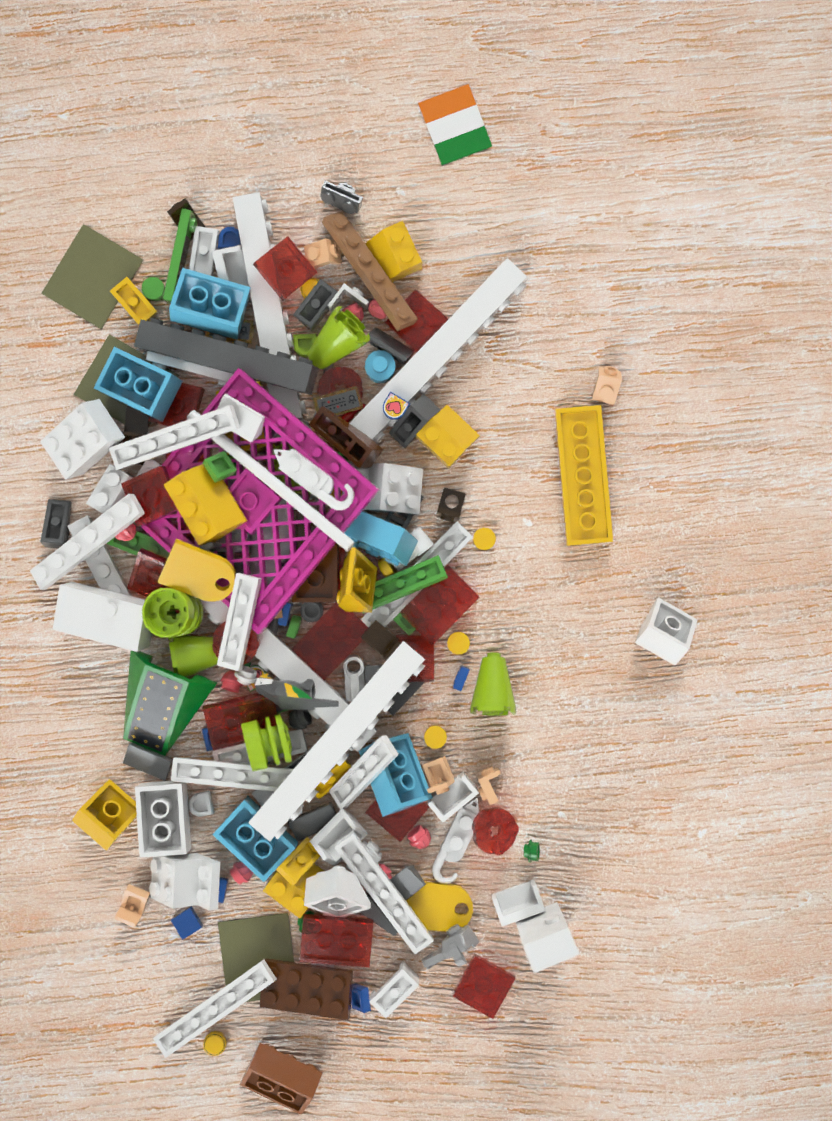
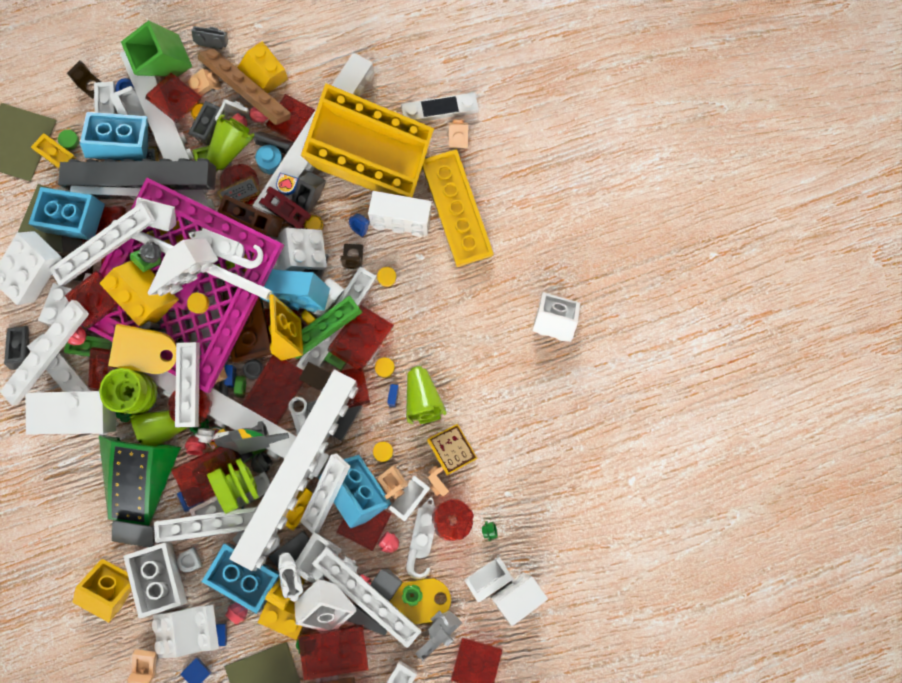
camera: 20 degrees left, 10 degrees down
bright green plate [163,208,197,304] -> none
yellow slope [416,405,480,469] -> none
none -> bright green slope [121,20,192,77]
none -> dark grey plate [139,242,161,263]
none -> white slope [148,238,218,296]
none -> yellow piece [187,292,210,314]
none -> dark red plate [259,186,312,229]
none -> white animal [278,553,303,602]
none -> yellow slope [300,83,434,198]
none -> yellow piece [304,215,324,231]
none -> blue tile [349,213,370,237]
none -> white brick [368,191,432,237]
none -> white plate [401,92,479,122]
none -> bright green plate [402,585,423,606]
none -> piece [427,424,478,475]

